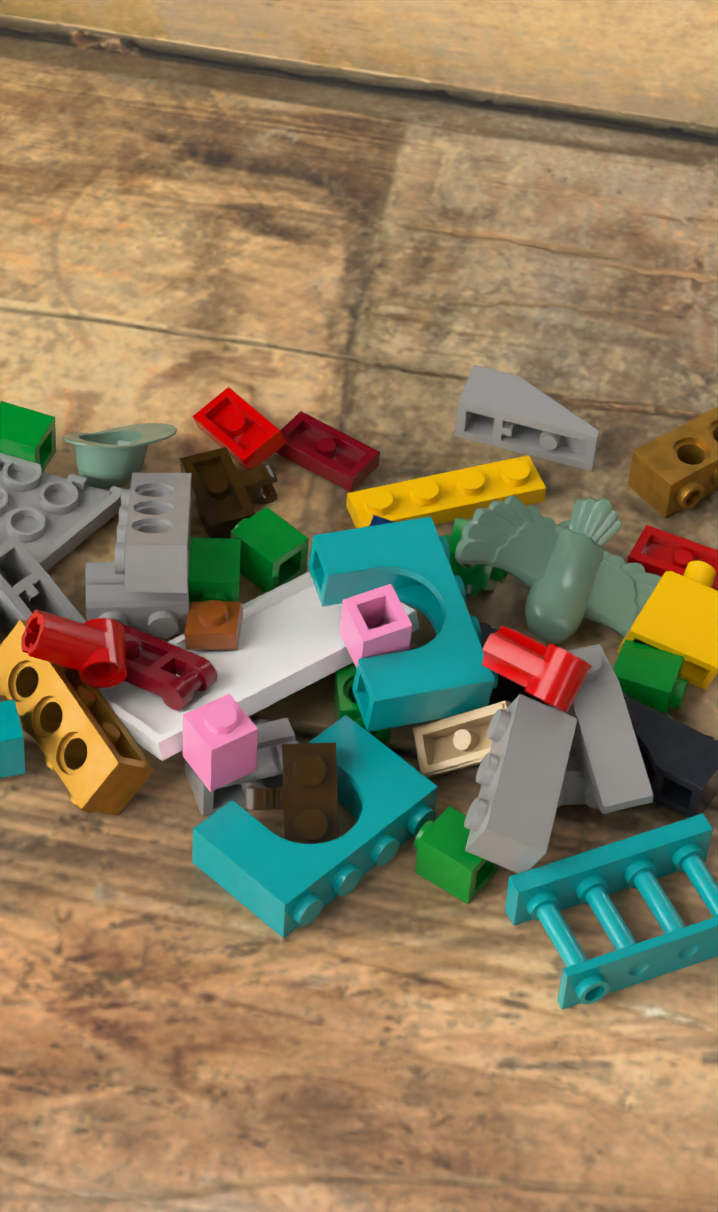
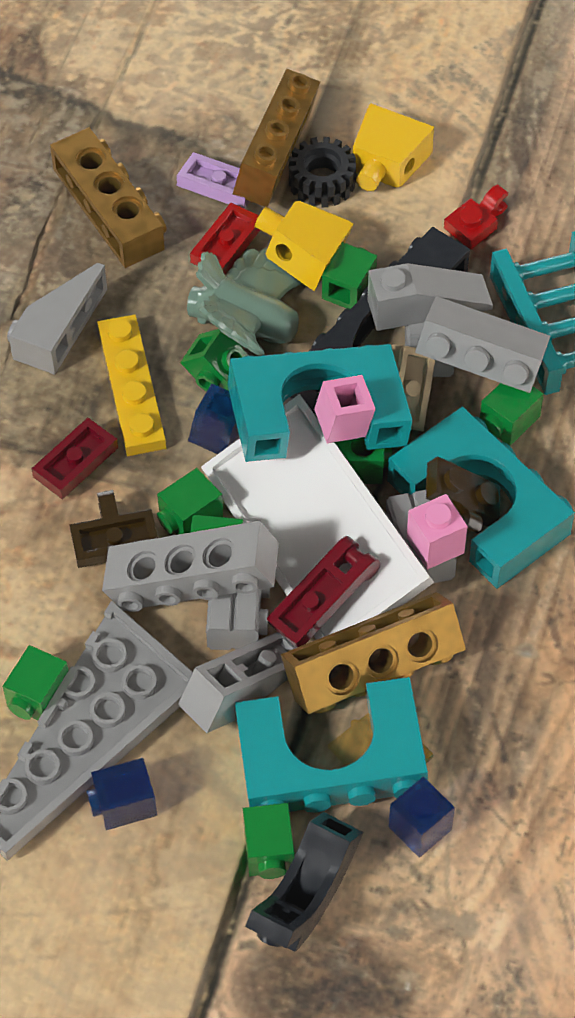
camera: 80 degrees left, 10 degrees up
red piece [21,609,127,688] -> none
sand green piece [62,423,177,488] -> none
dark orange plate [184,600,243,650] -> none
red plate [192,387,287,471] -> none
piece [482,625,592,713] -> none

